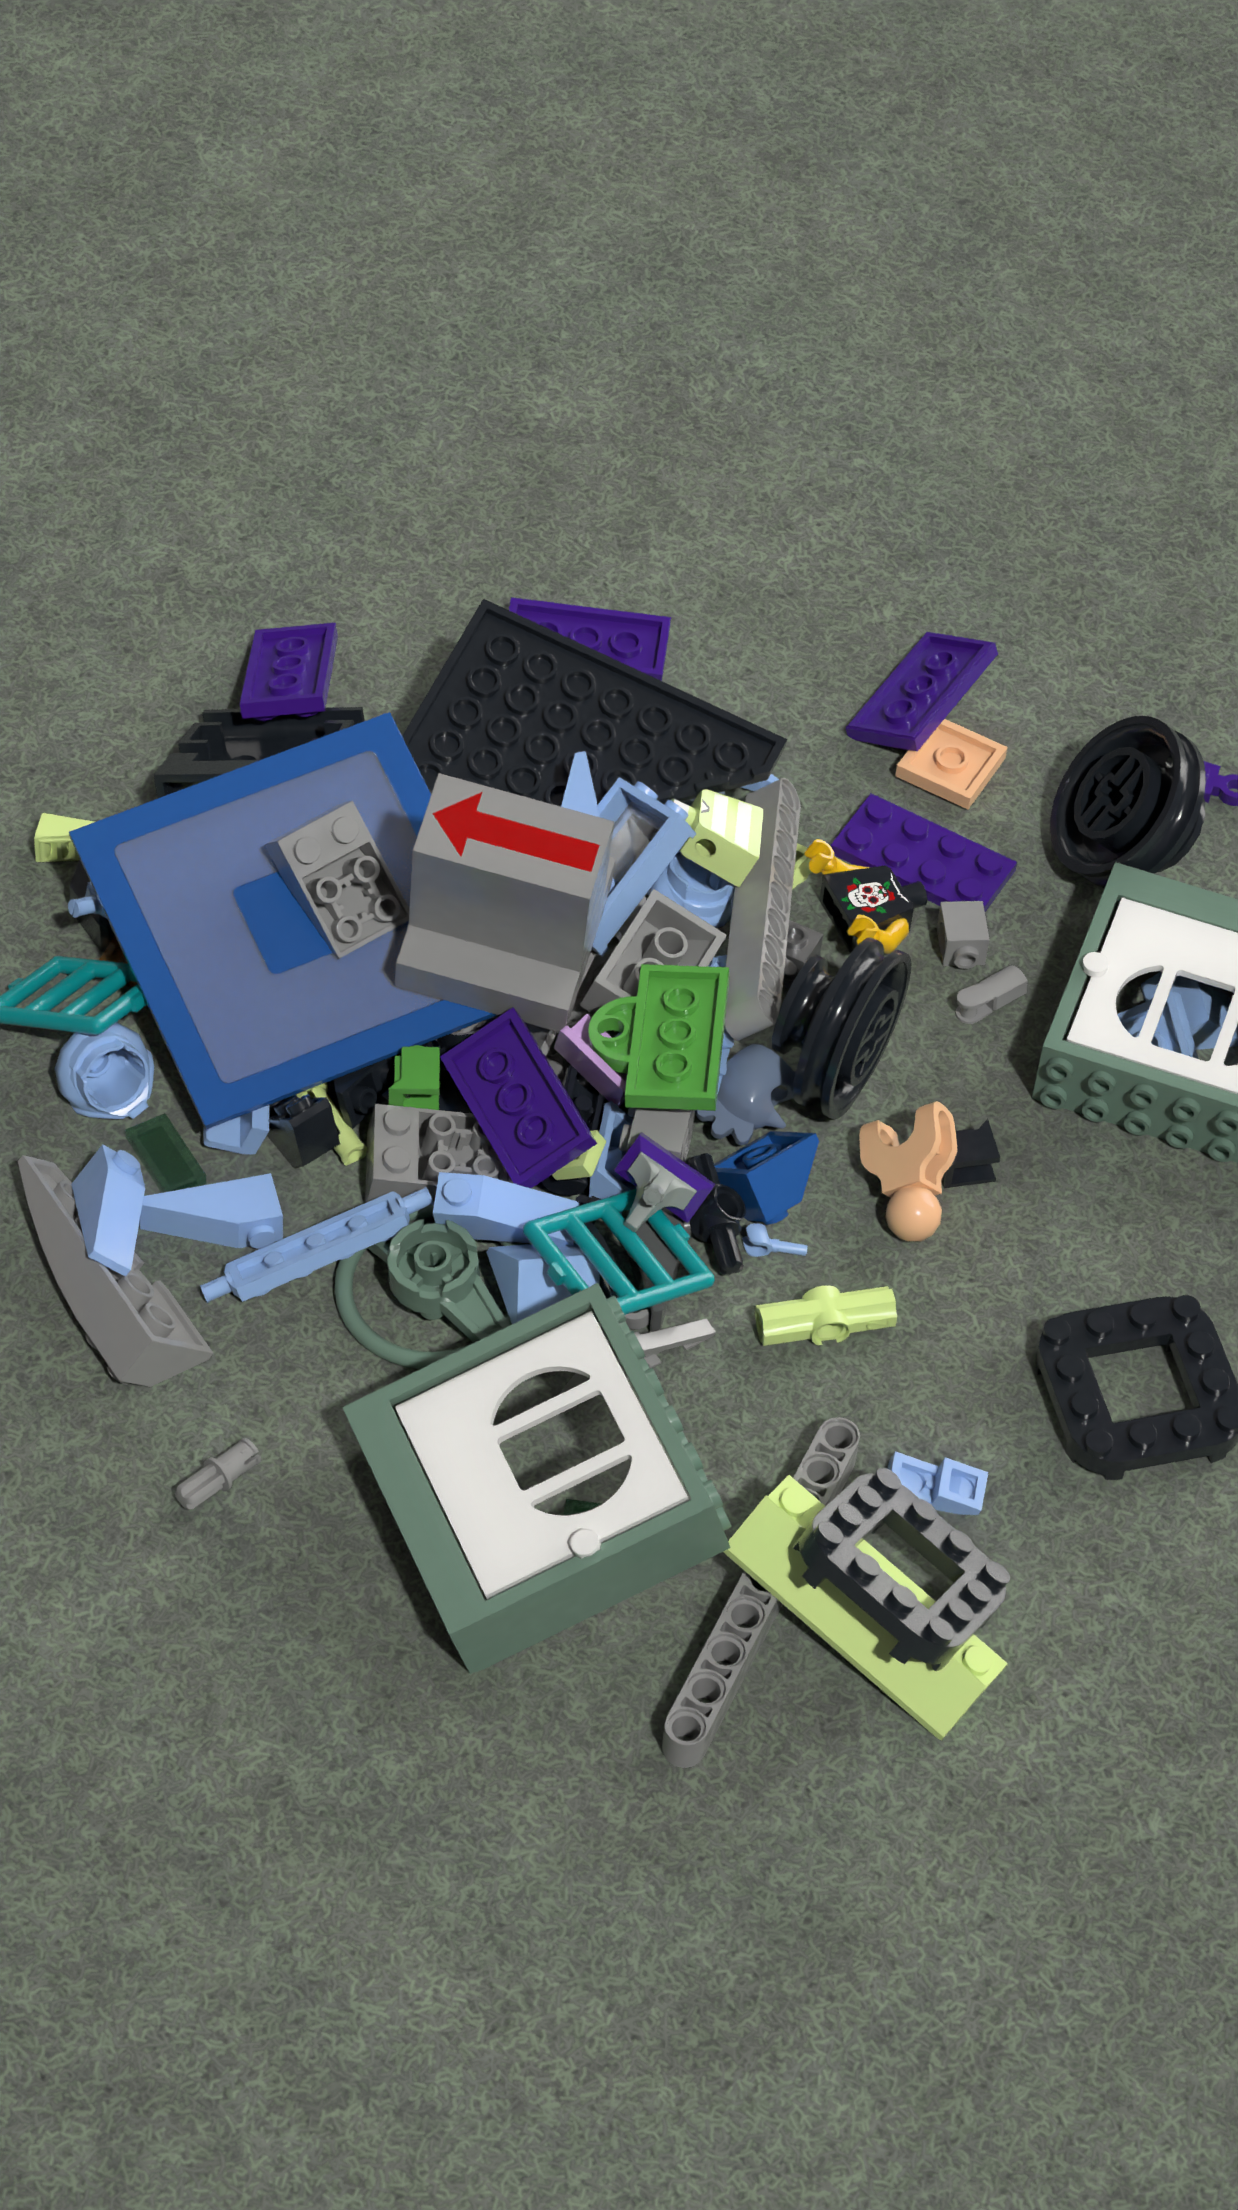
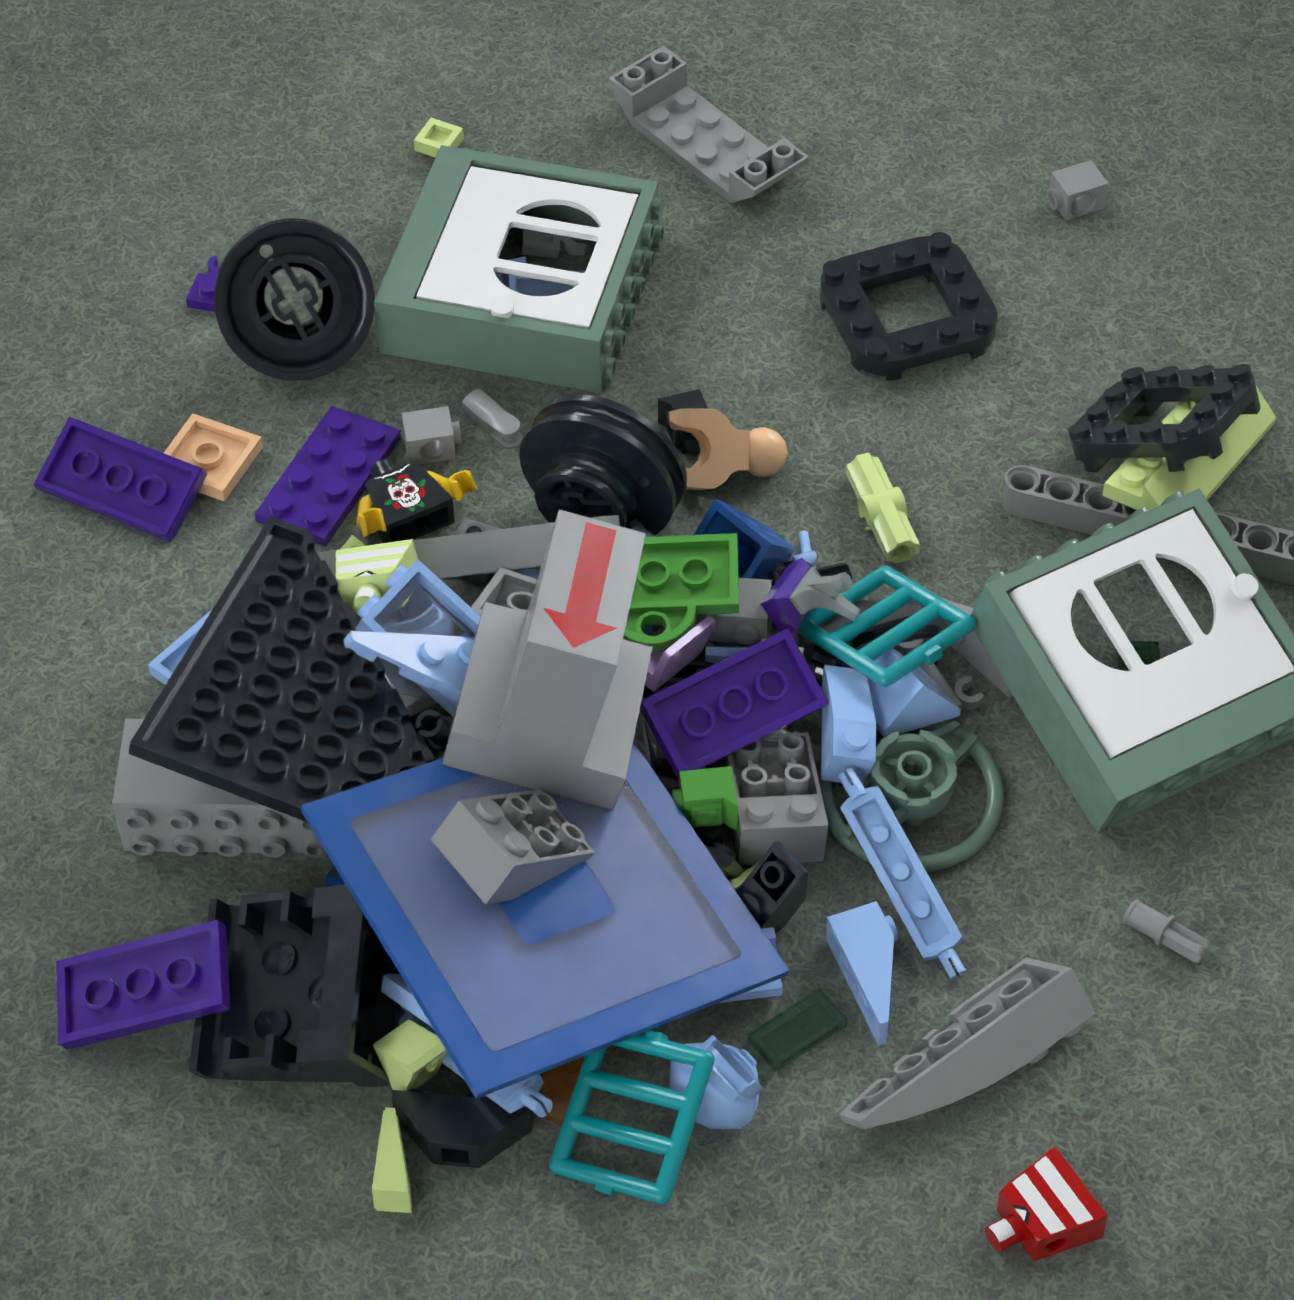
camera: 90 degrees left, 0 degrees up
light blue slope [71,1144,145,1277] -> none
dark purple plate [509,597,671,681] -> none
light blue slope [887,1451,988,1515] -> none

